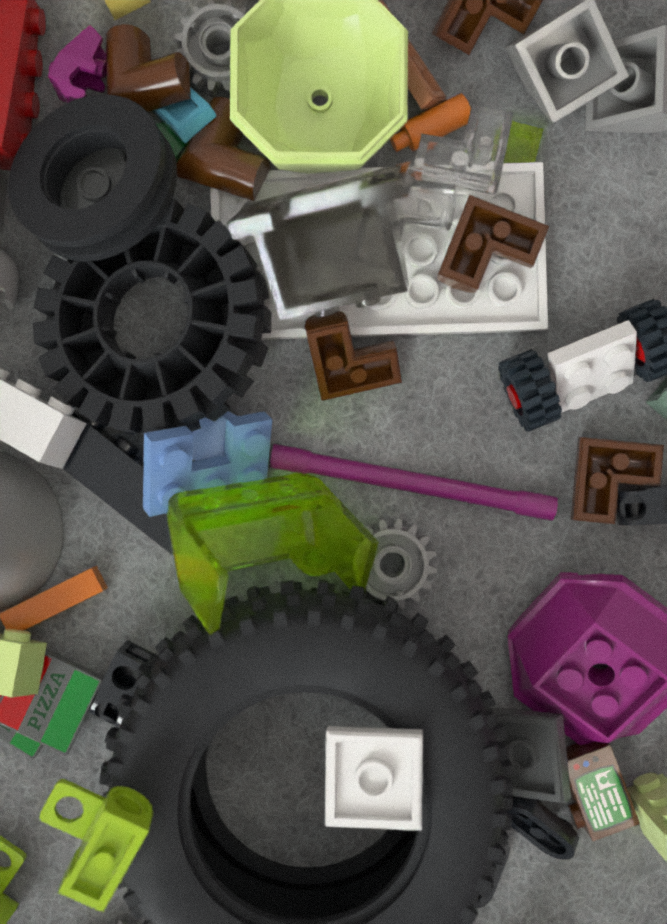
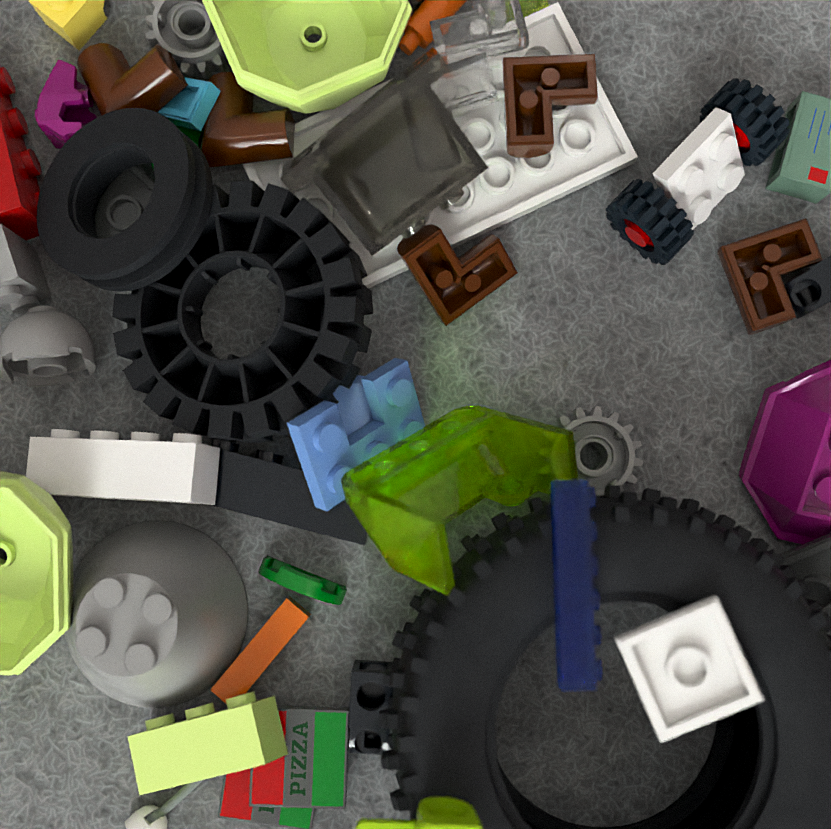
camera: 25 degrees left, 5 degrees down
magenta piece [269,443,558,521] -> none
none -> green tile [258,555,347,605]
none -> clear blue piece [550,480,602,692]

